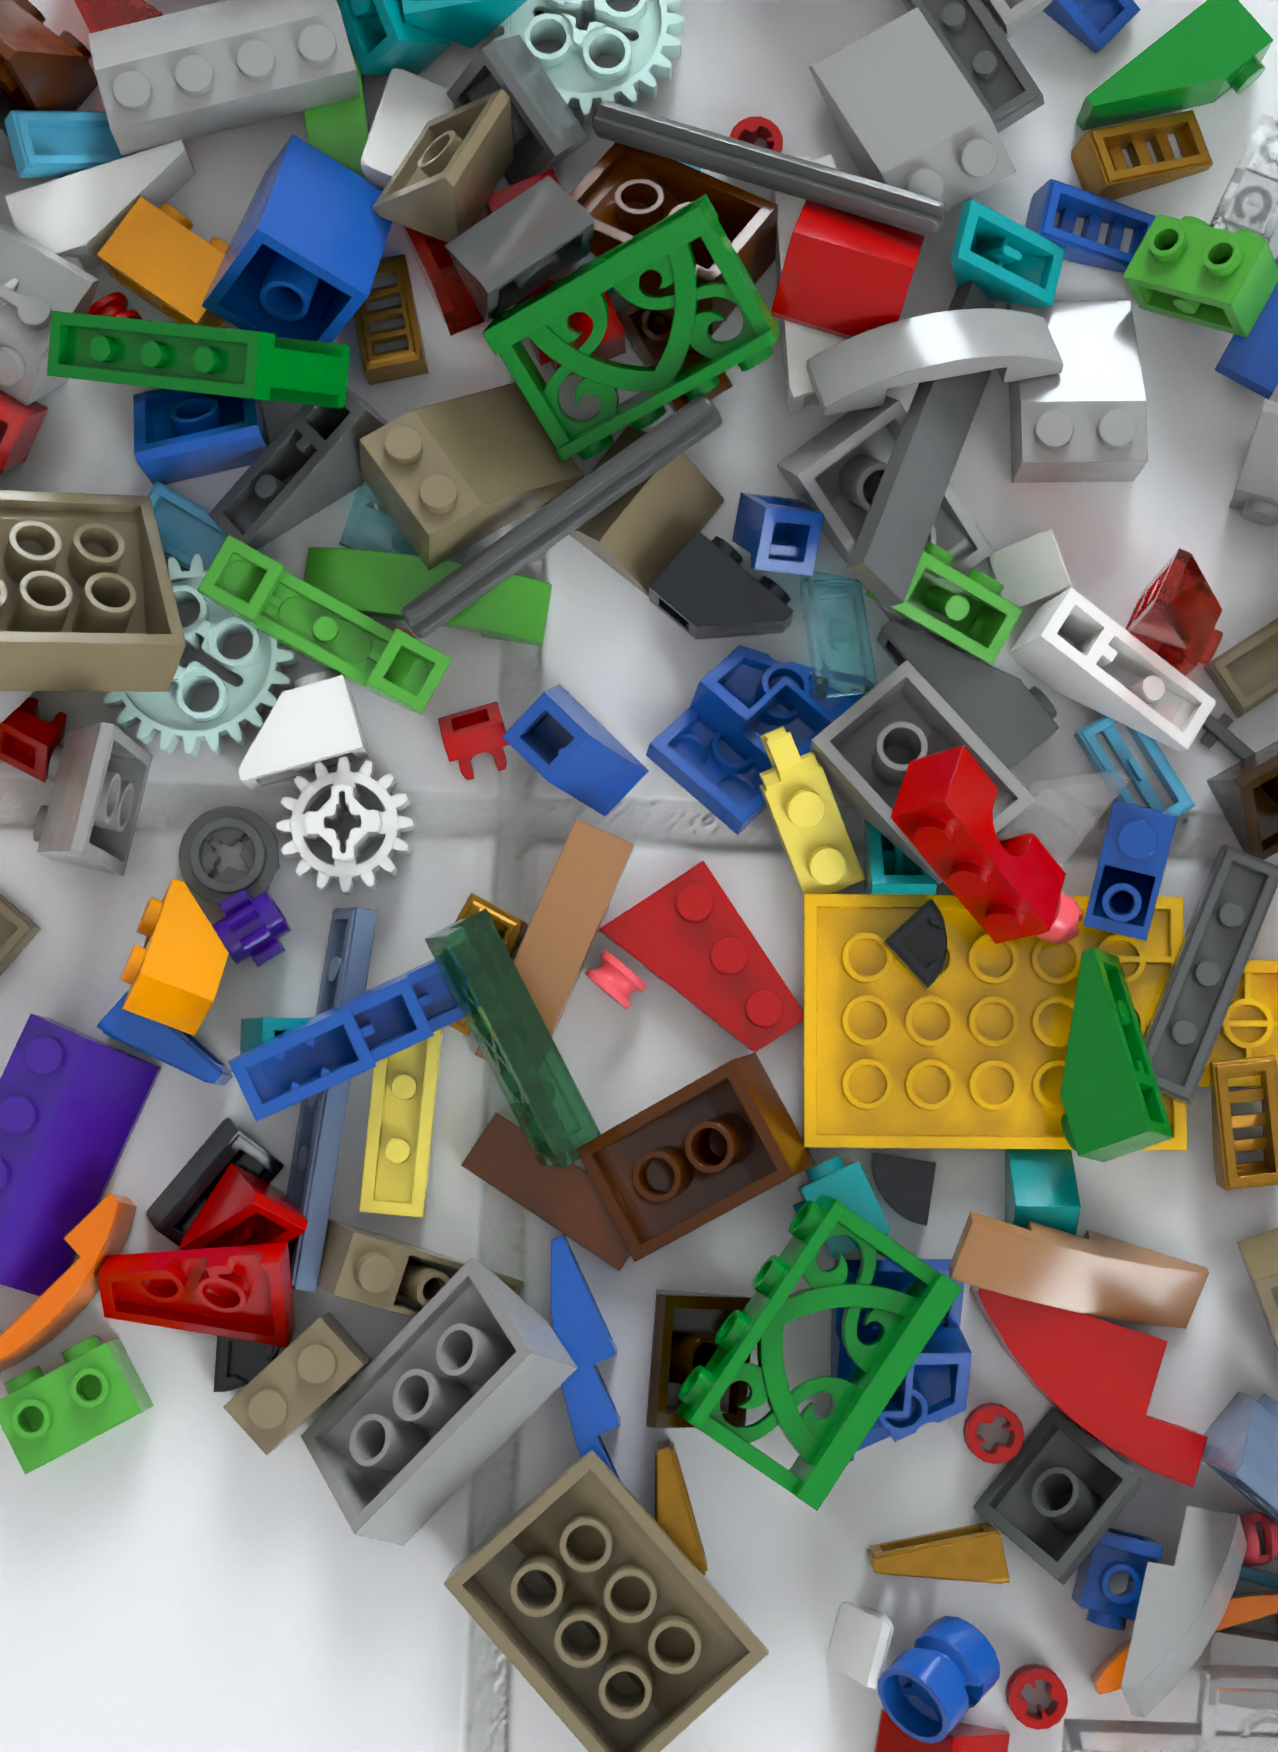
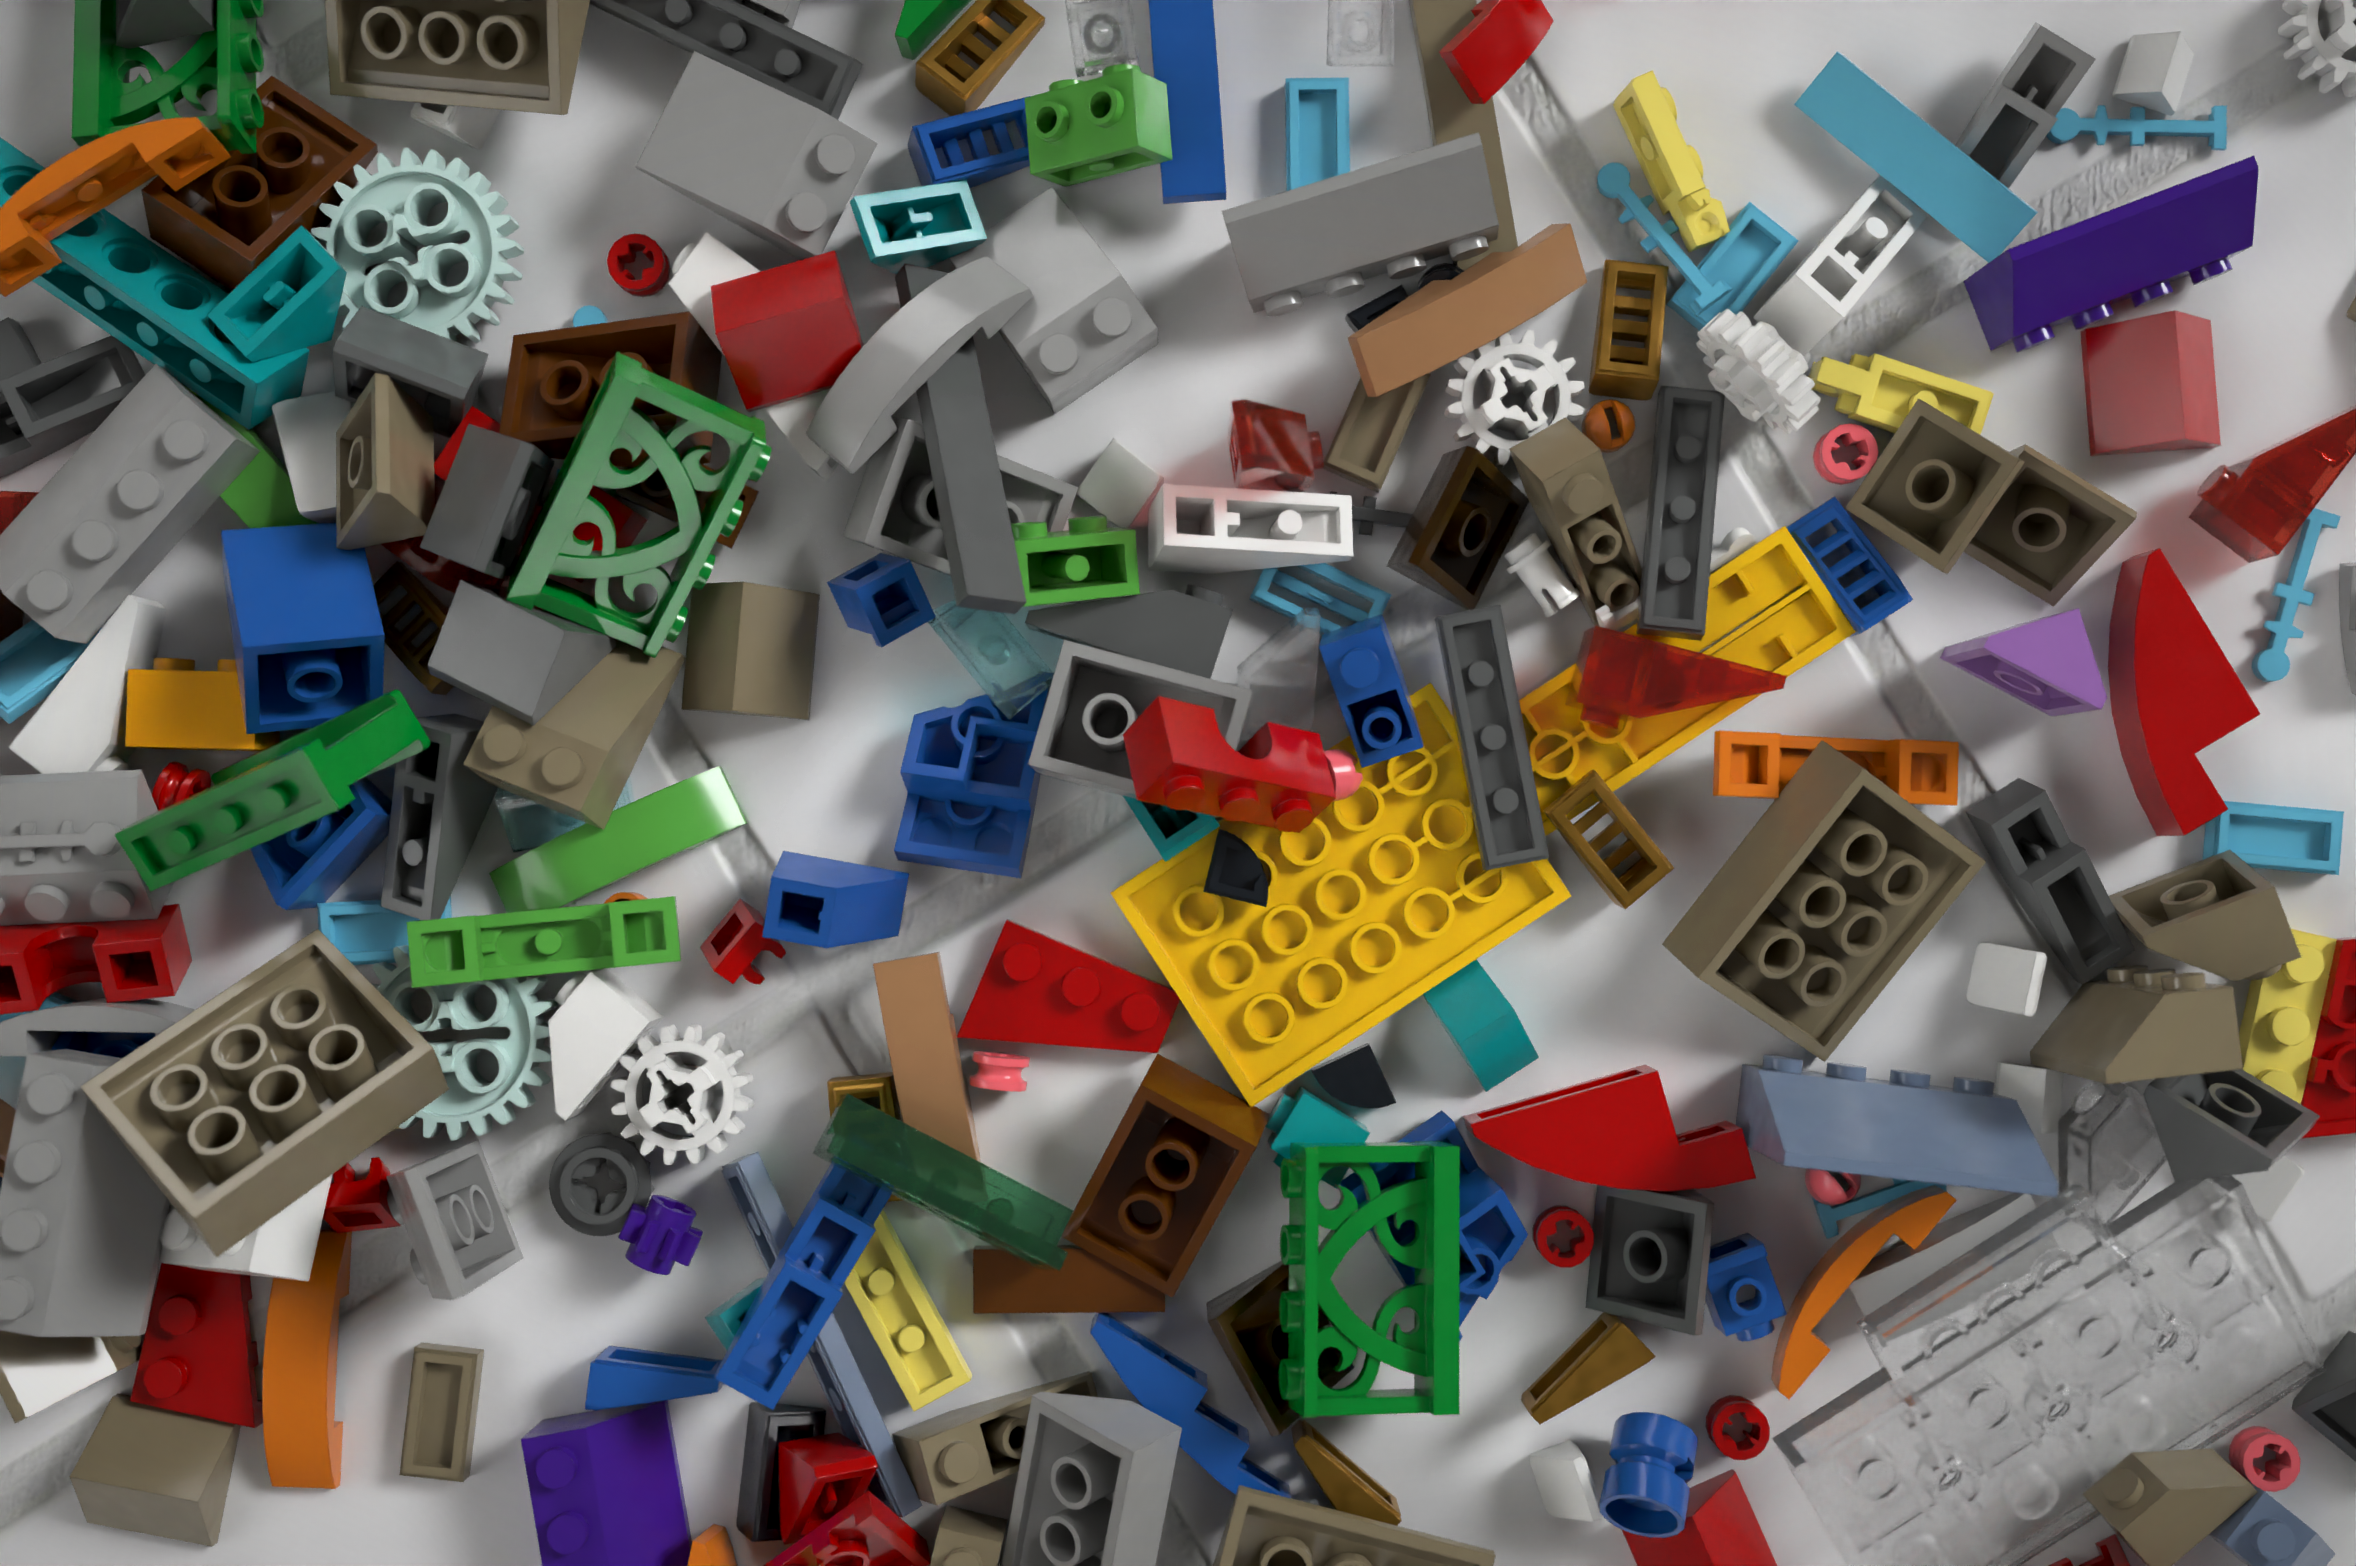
camera: 35 degrees left, 5 degrees up
light orange slope [120,878,229,1036] -> none
dark grey axle [401,395,723,638] -> none
dark grey axle [593,101,947,238] -> none
black slope [649,531,794,640] -> none
light yellow hinge [759,726,865,896] -> none
medium nougat slope [948,1211,1209,1329] -> none
green slope [1060,947,1174,1162] -> none
light grey slope [1121,1506,1248,1717] -> none
none -> dark grey slope [428,580,616,726]

